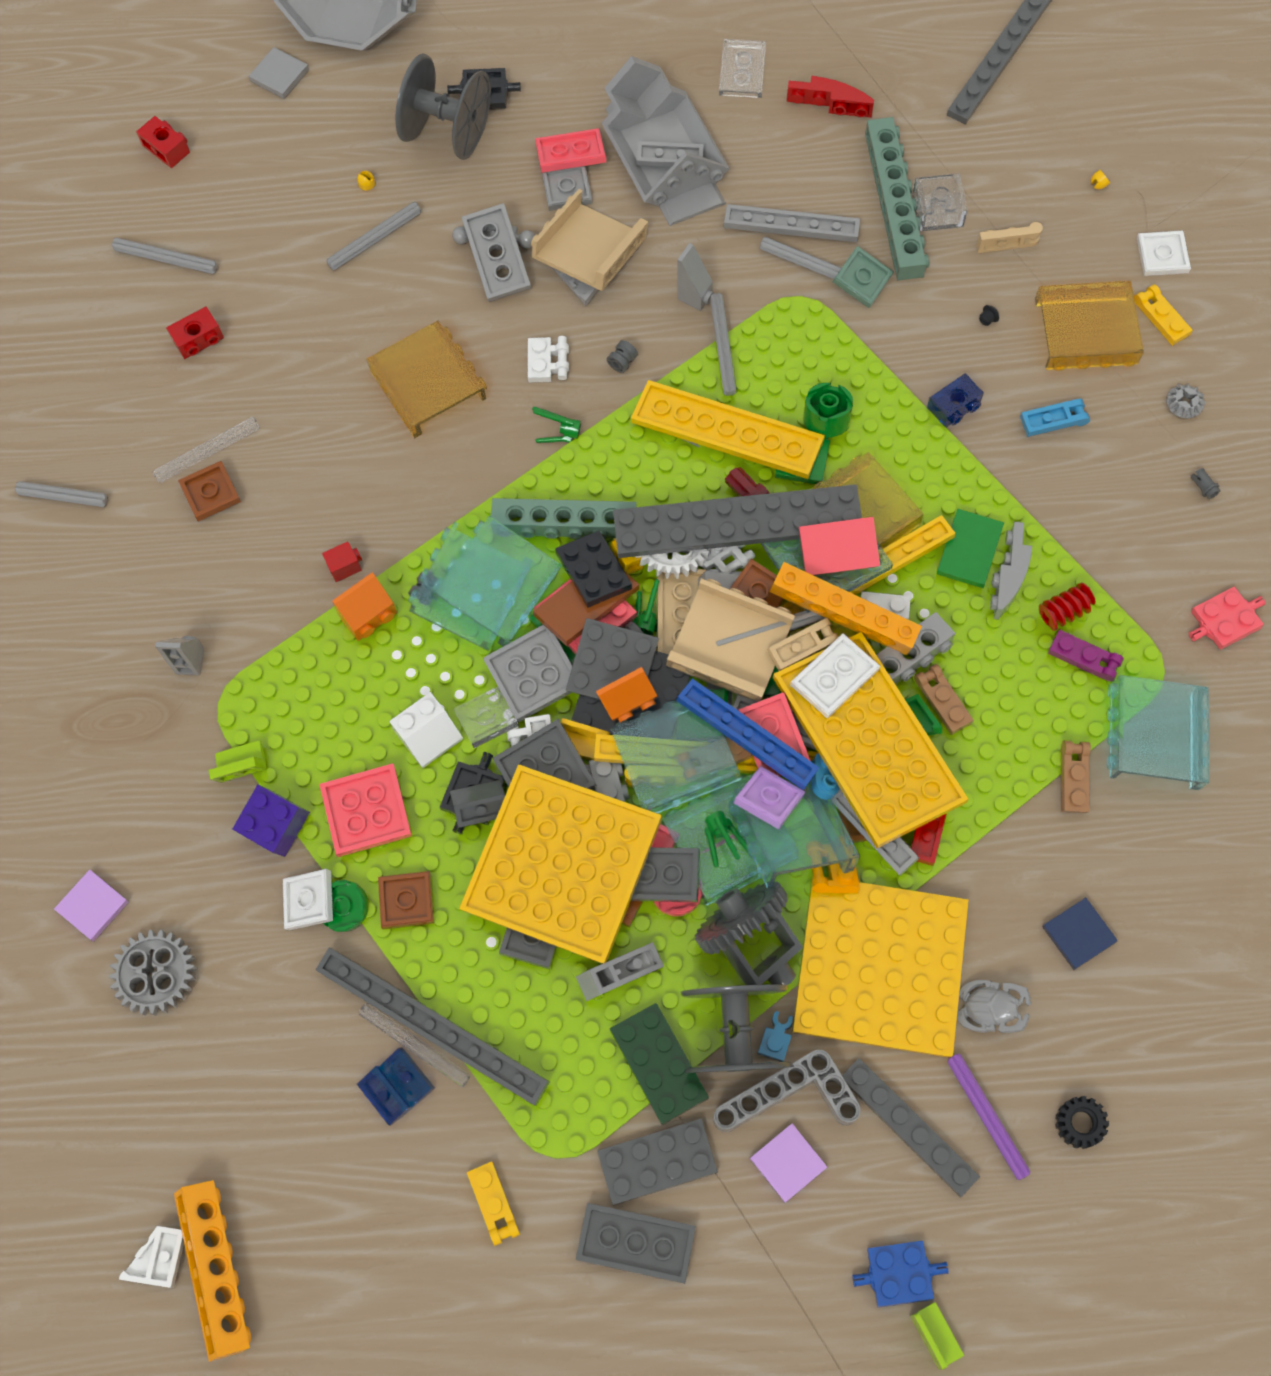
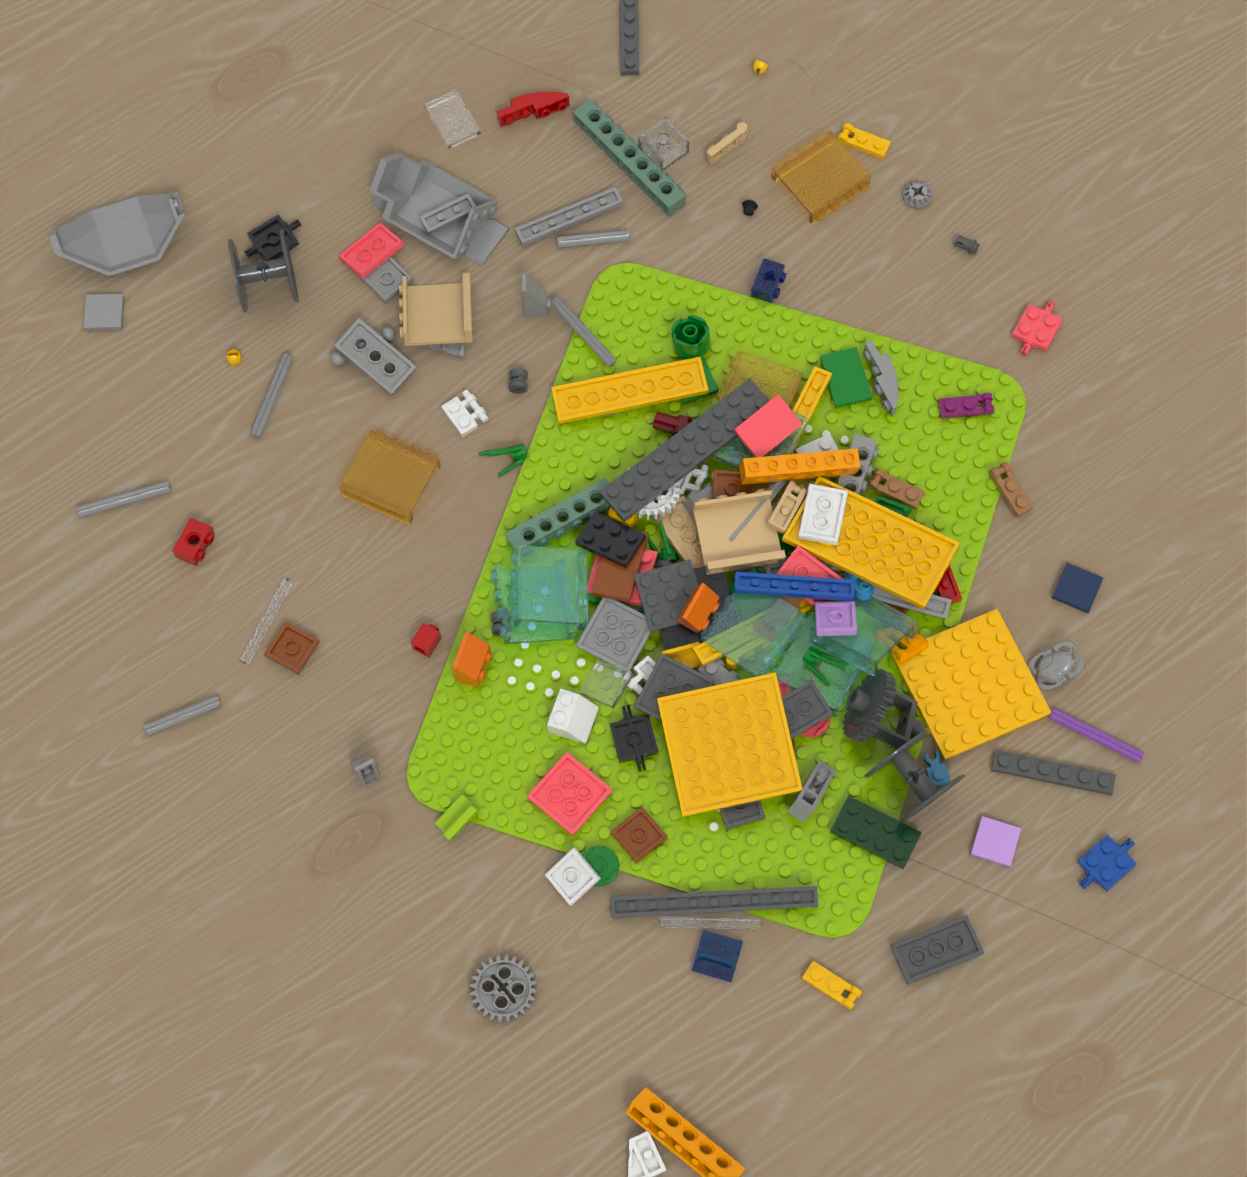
camera: 35 degrees left, 0 degrees up
lavender tile [54,870,129,942] -> none
red brick [136,116,190,169] -> none
dark purple brick [232,784,310,857] -> none
dark grey panel [450,780,505,828] -> none
dark grey plate [598,1119,718,1206] -> none
light grey beam [713,1050,861,1132] -> none
sand green tile [832,246,894,308] -> none
lime panel [910,1302,964,1370] -> none
dark azure plate [1020,399,1091,437] -> none
red piece [1039,583,1096,631] -> none
black tyre [1055,1096,1109,1149] -> none
clear light blue panel [1107,675,1209,790] -> none
white tile [1136,231,1191,276] -> none

